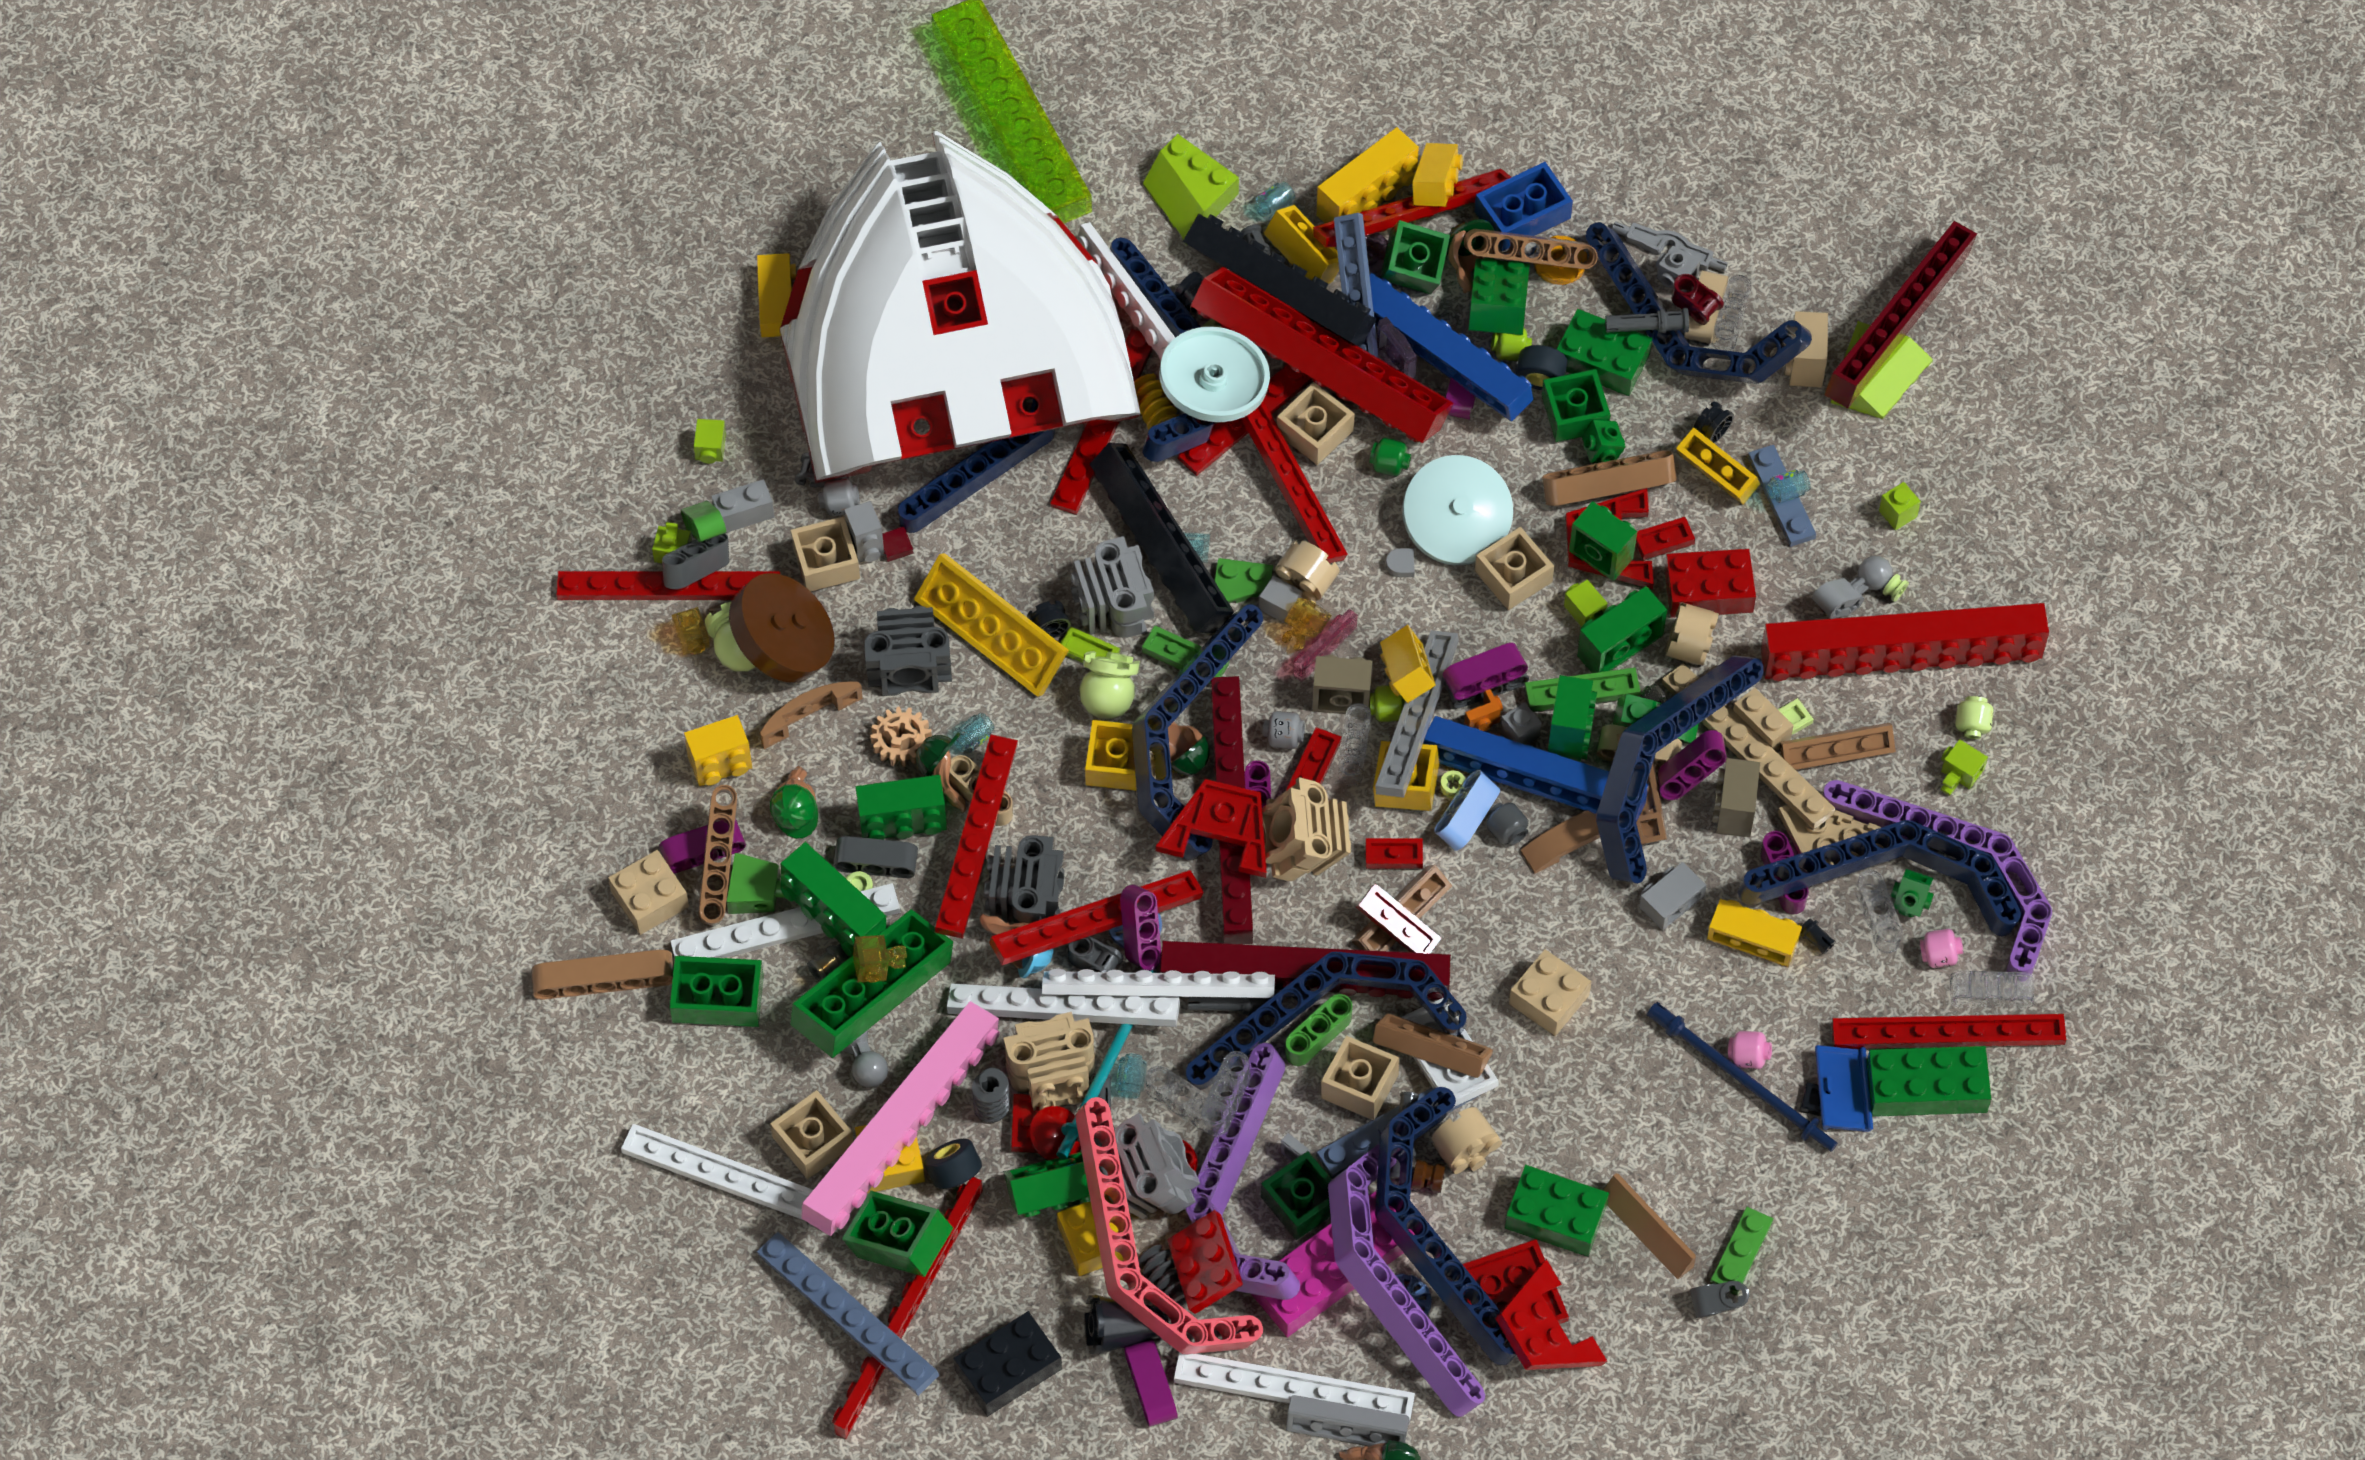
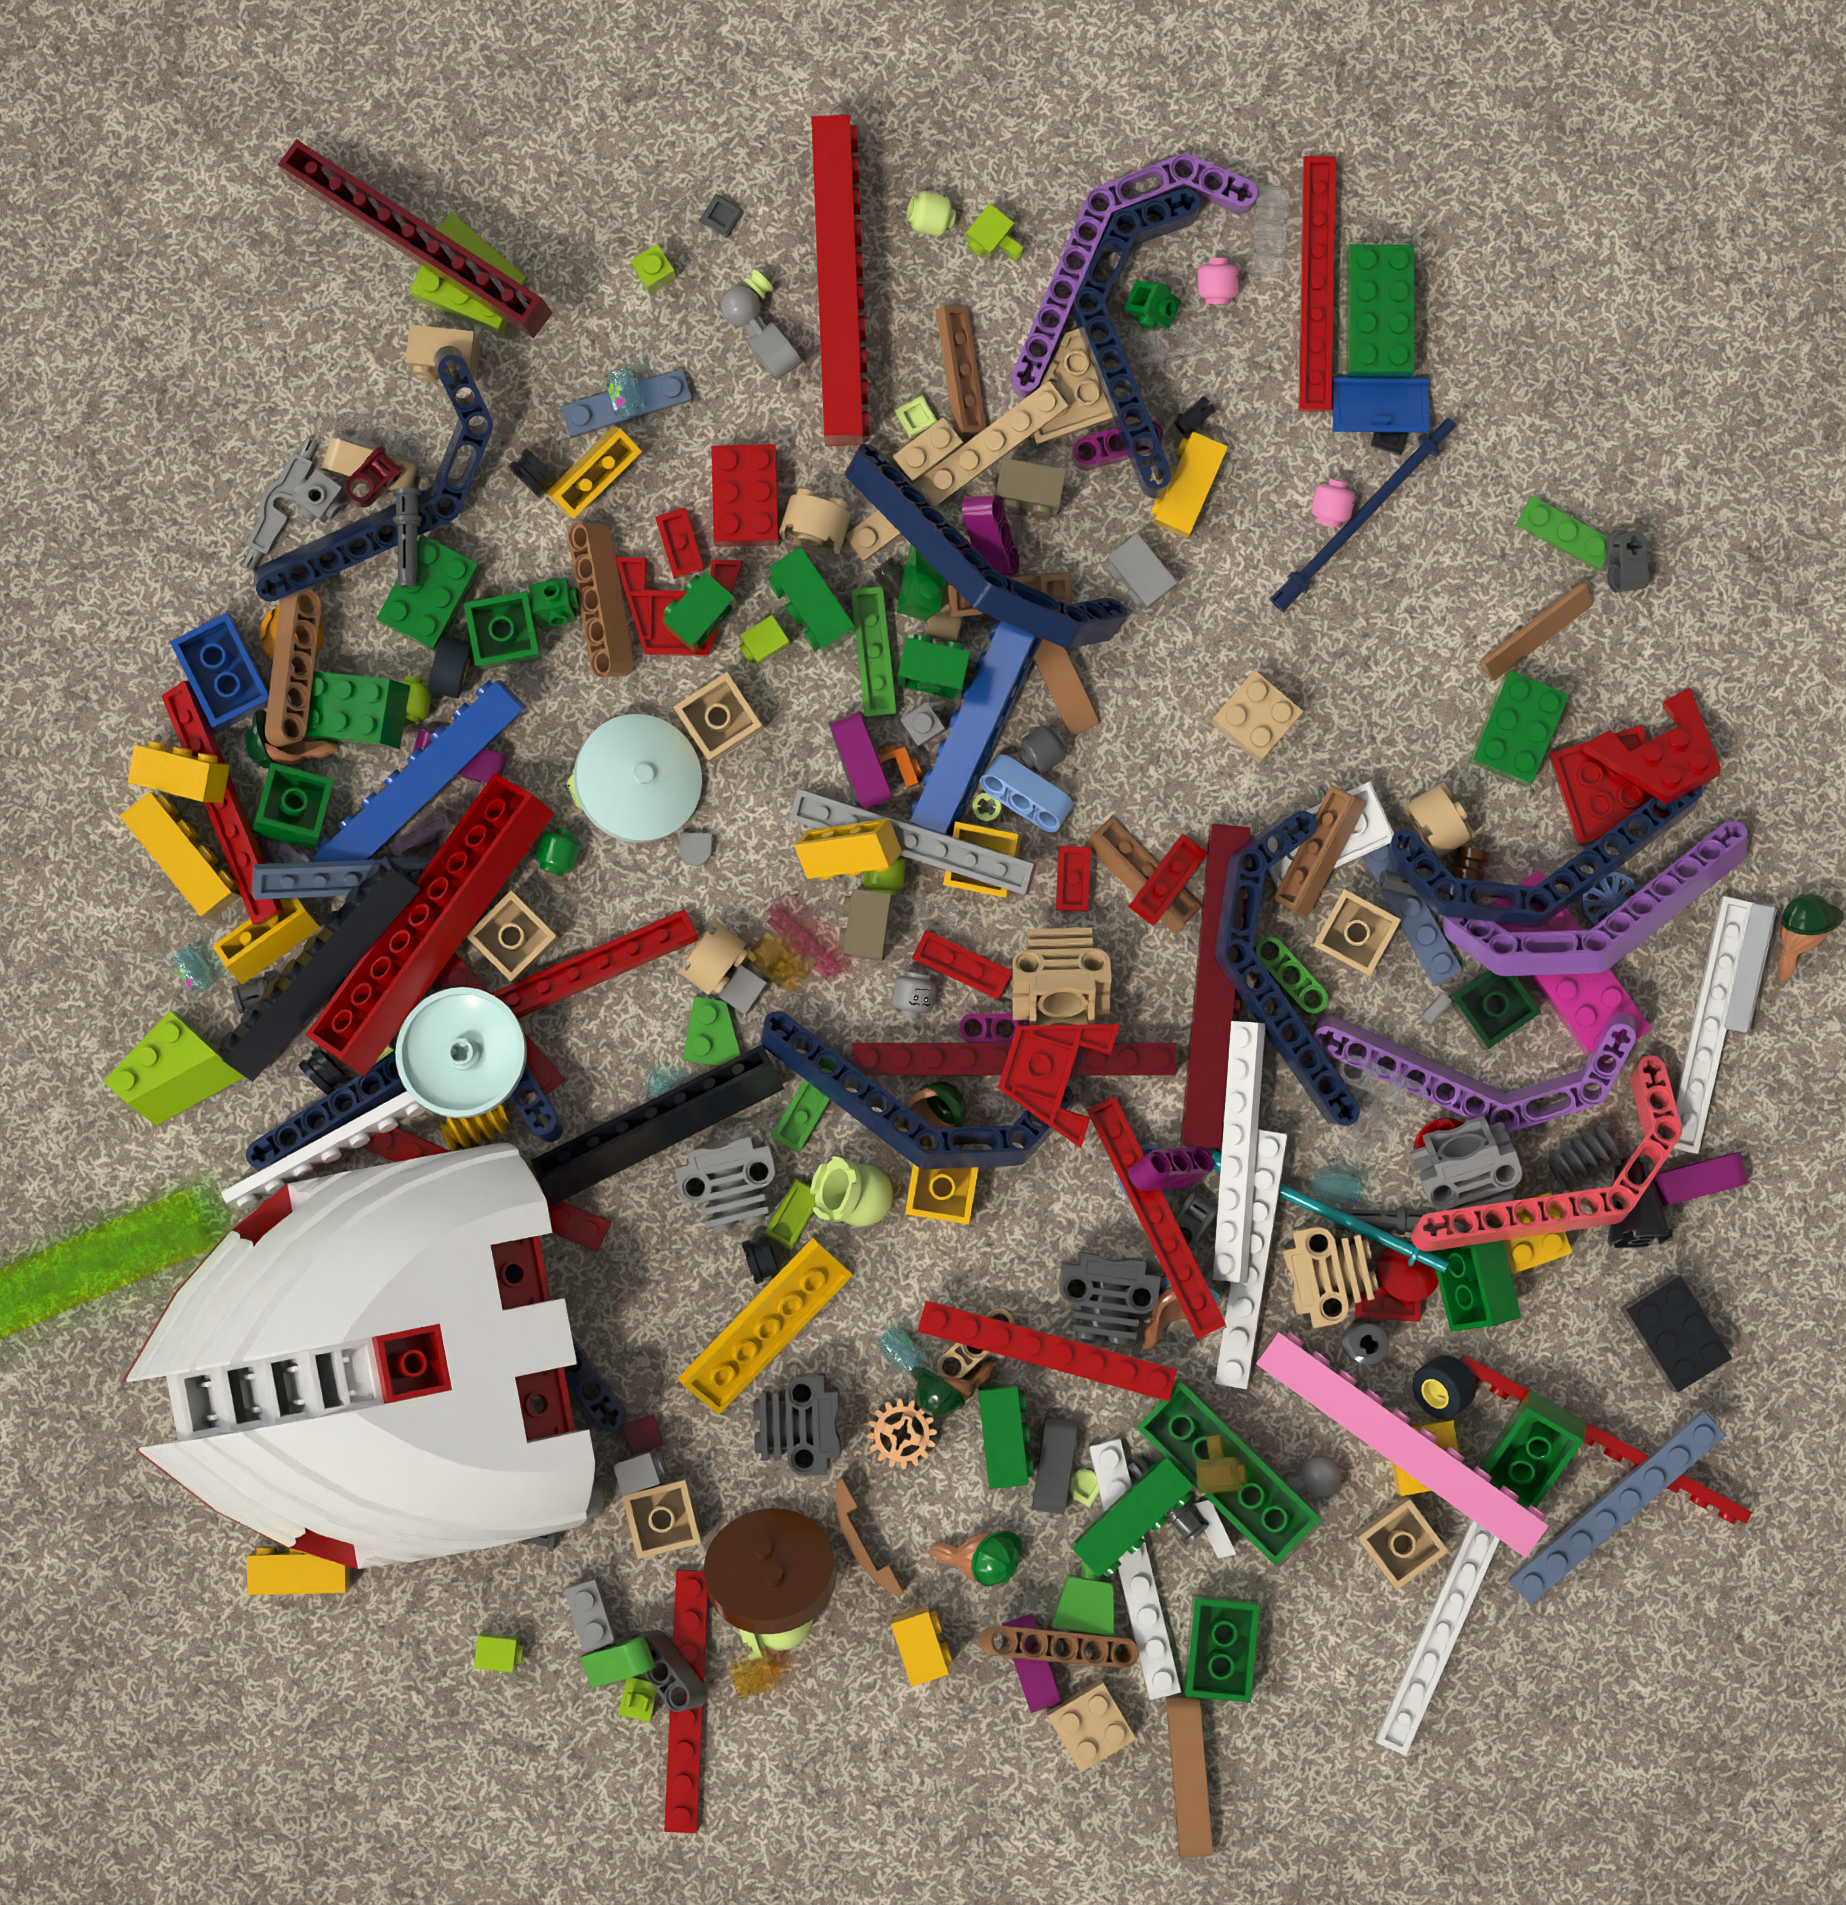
camera: 90 degrees left, 25 degrees up
red plate [1167,1210,1243,1314] -> none
none -> dark grey tile [699,193,743,239]

